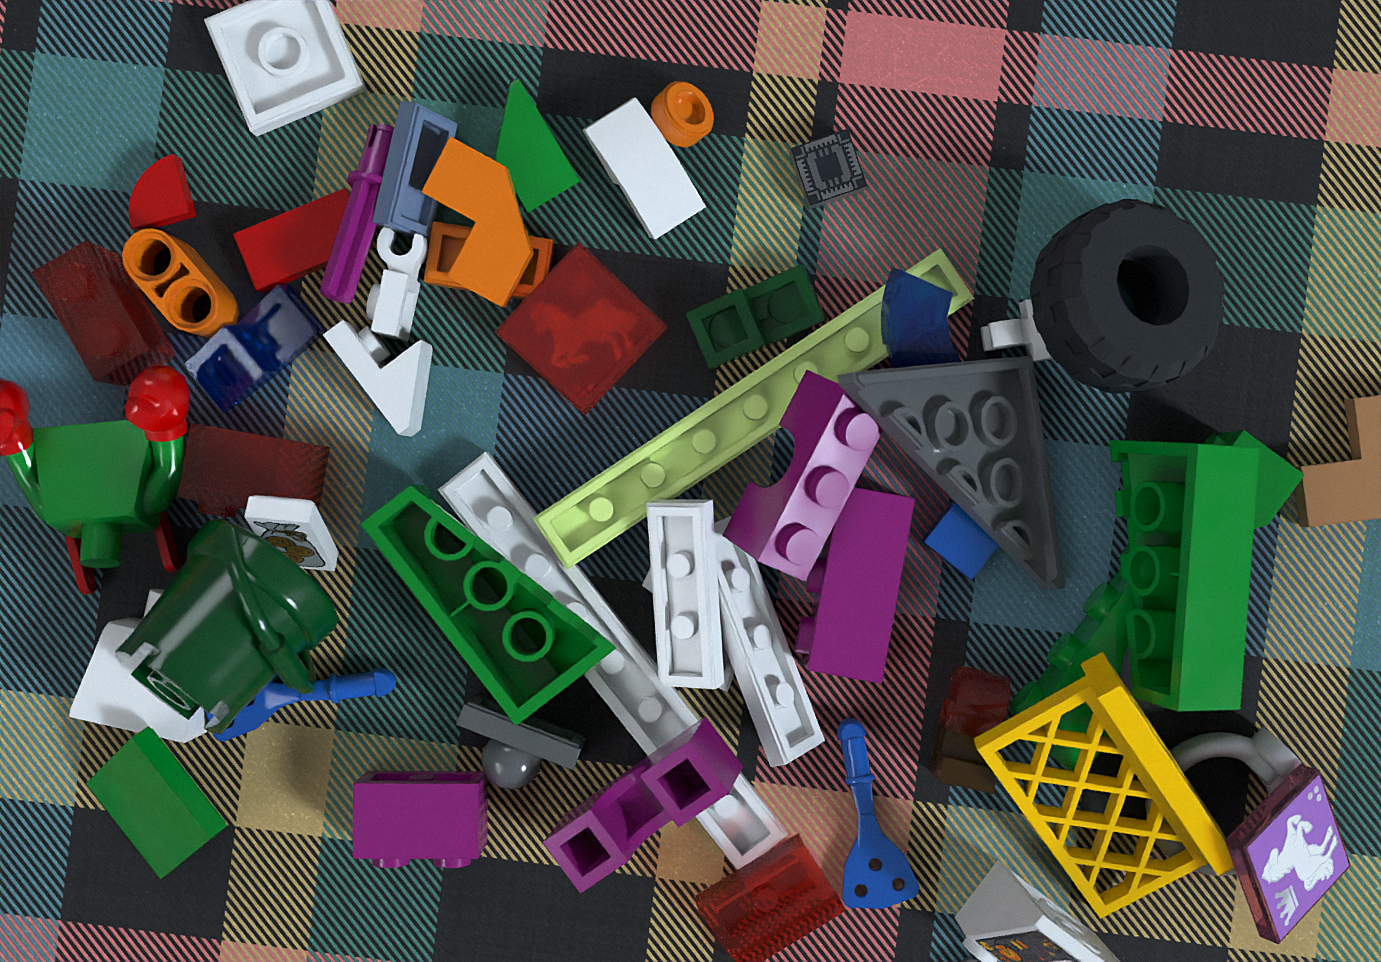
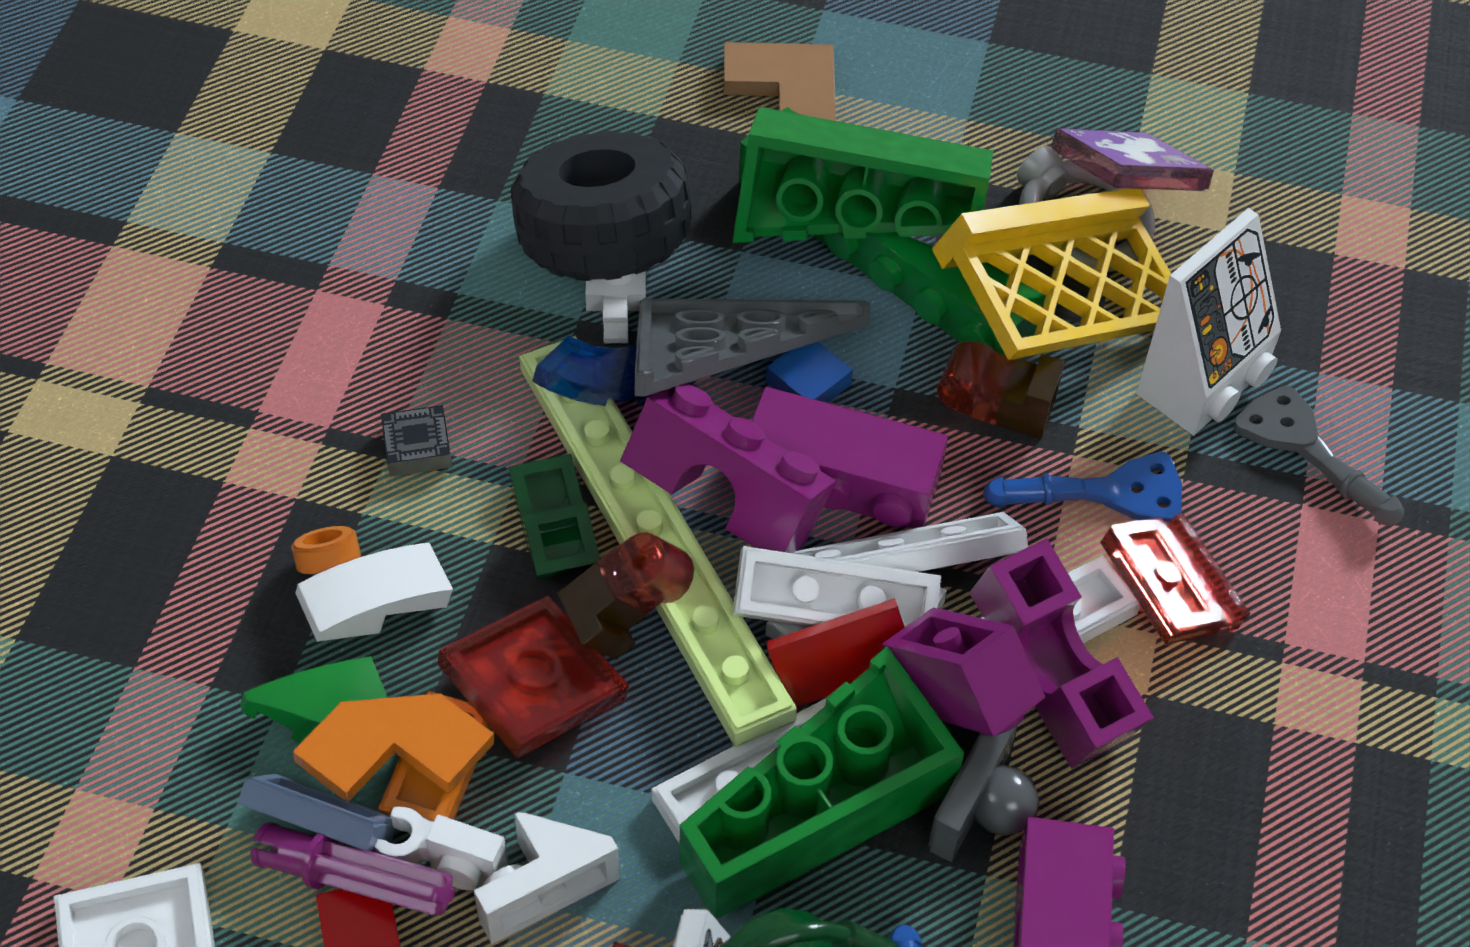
camera: 90 degrees left, 35 degrees down
none -> leg [558,532,694,660]
none -> red tile [766,598,905,707]
none -> magenta brick [882,607,1046,737]

